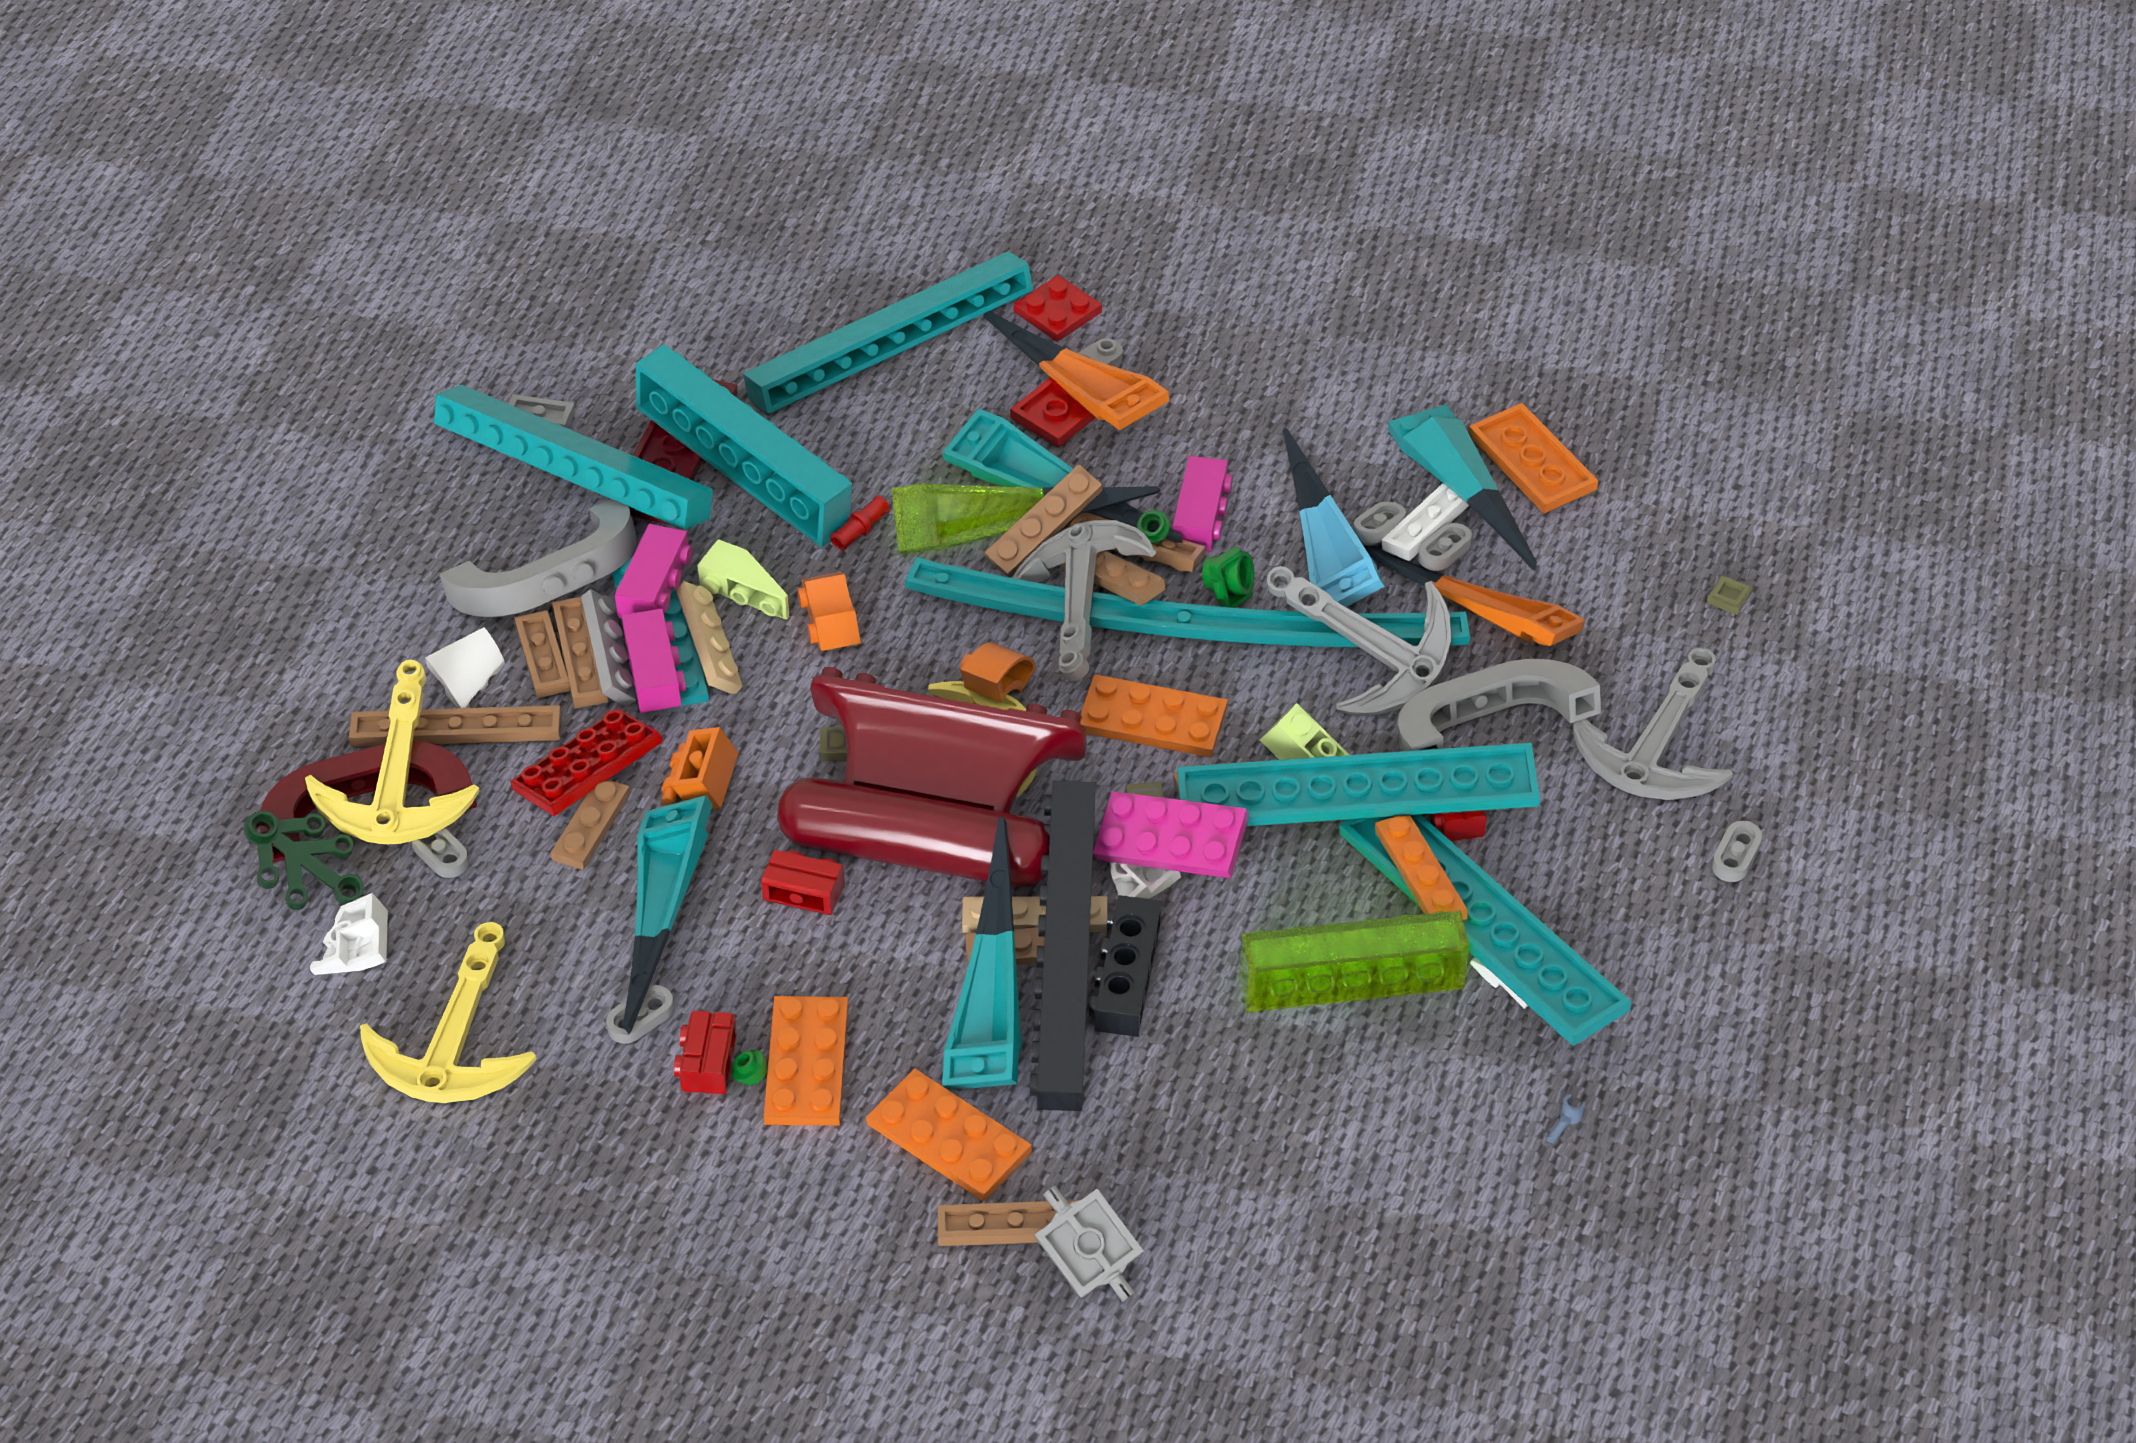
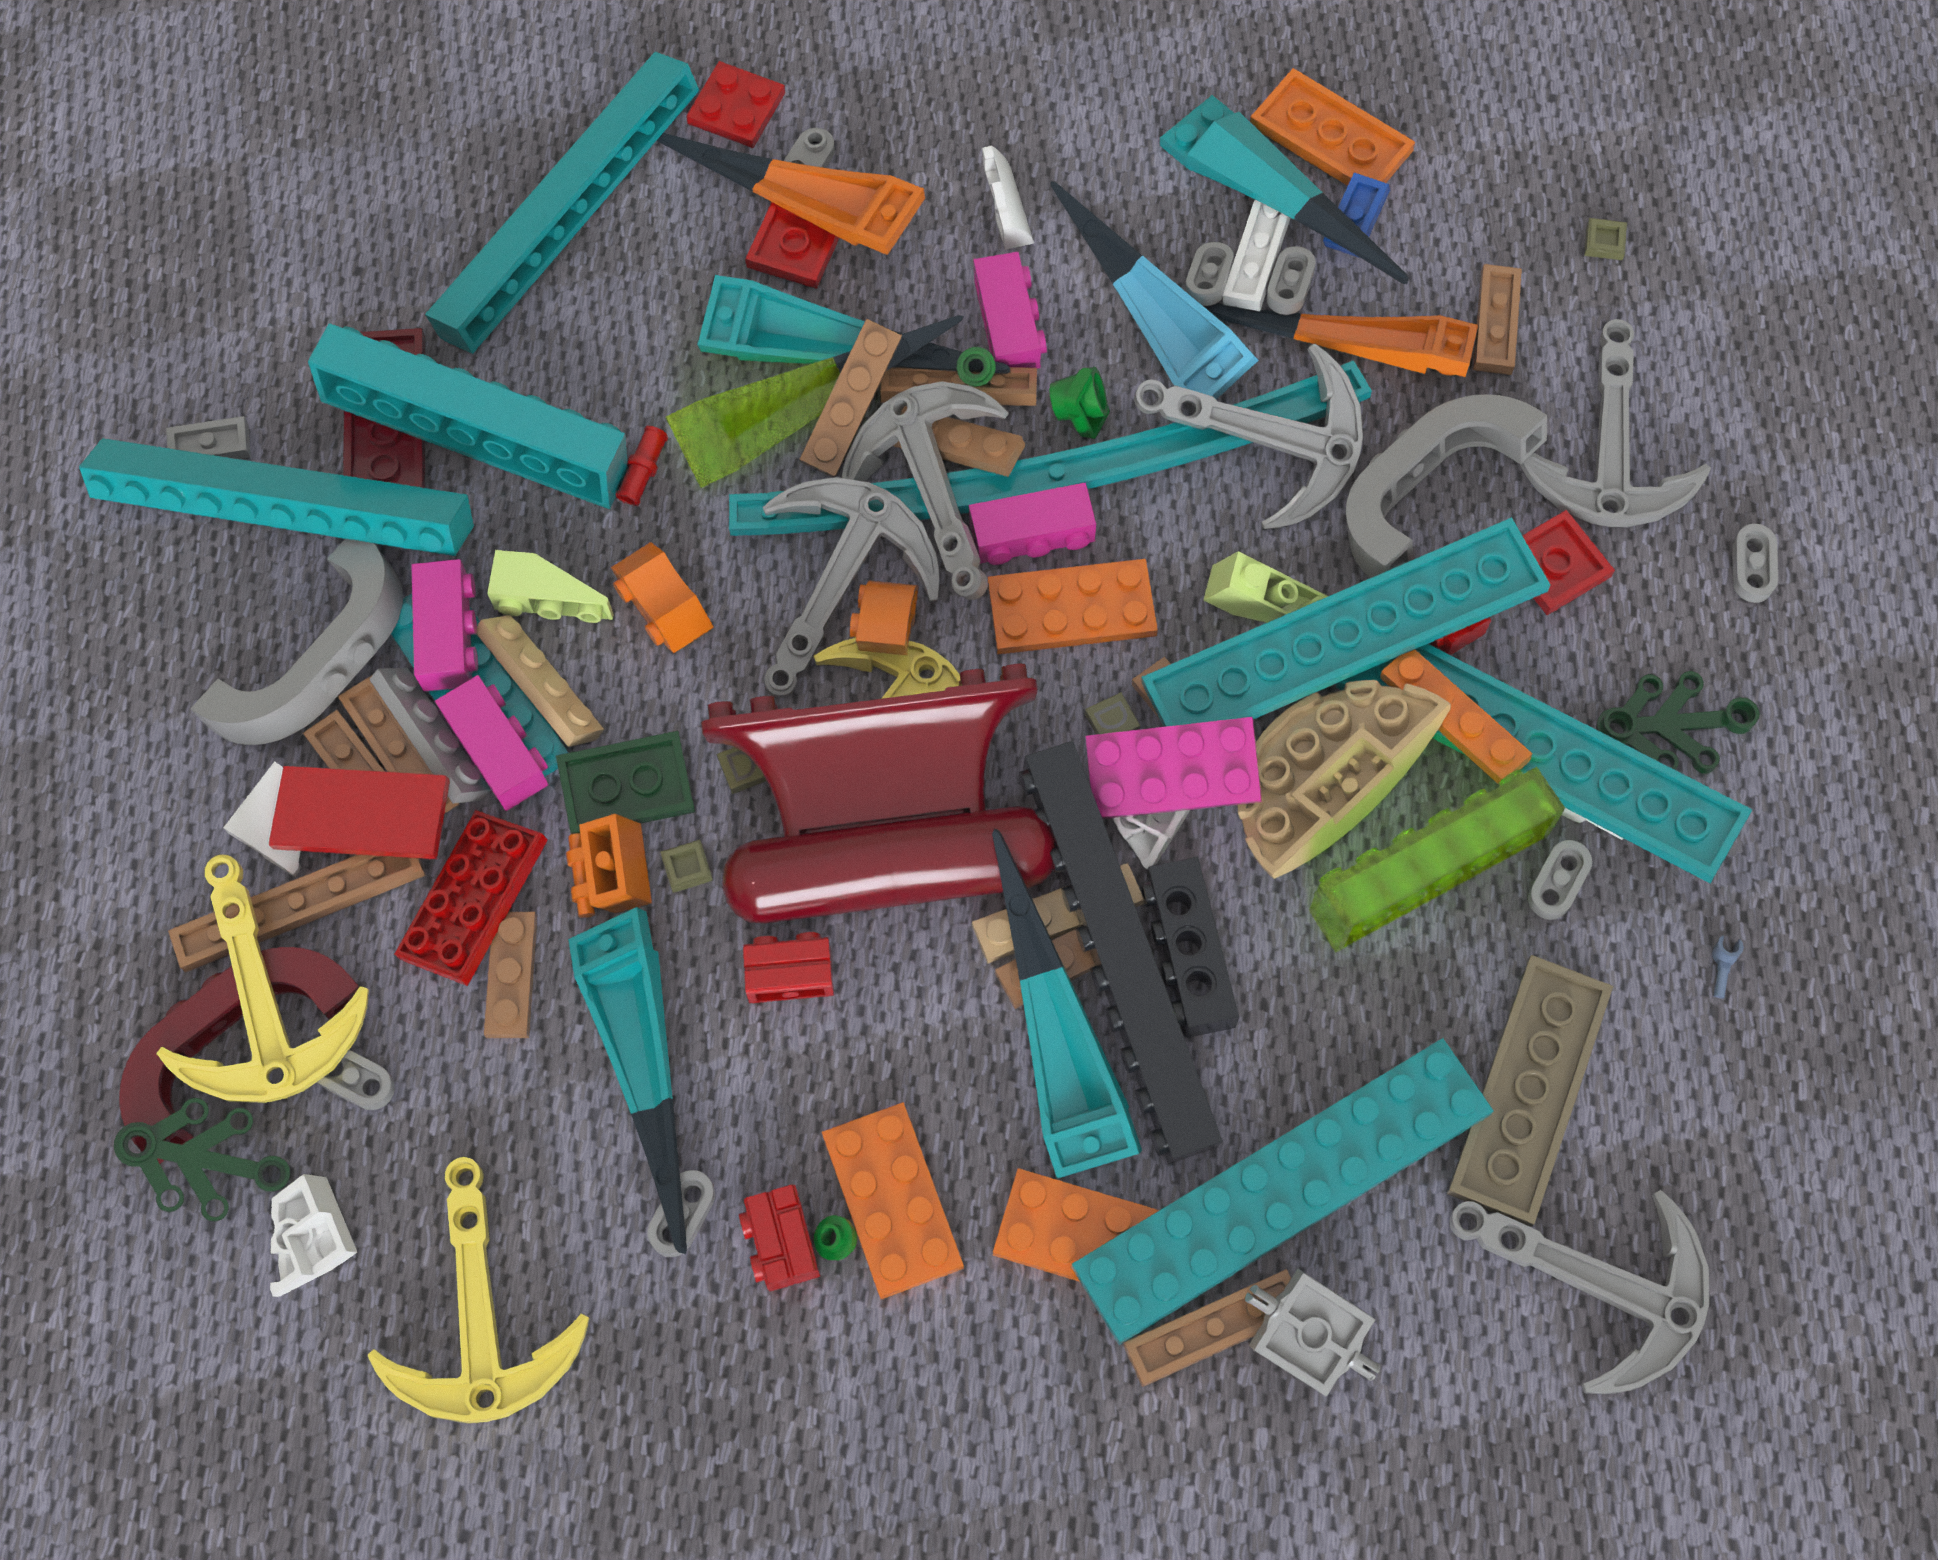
camera: 20 degrees left, 20 degrees up
none -> red tile [268,766,450,859]
none -> dark green plate [556,731,695,834]
none -> olive tile [660,839,713,893]
none -> light grey piece [763,477,939,698]
none -> dark pink brick [969,483,1096,565]
none -> white slope [982,146,1034,250]
none -> teal plate [1071,1038,1494,1345]
none -> tan brick [1237,680,1451,879]
none -> blue plate [1323,173,1390,258]
none -> dark tan plate [1446,955,1613,1227]
none -> light grey piece [1449,1190,1709,1394]
none -> medium nougat plate [1473,264,1522,375]
none -> red plate [1522,510,1615,615]
none -> light grey plate [1528,840,1592,920]
none -> dark green plant [1596,671,1760,774]

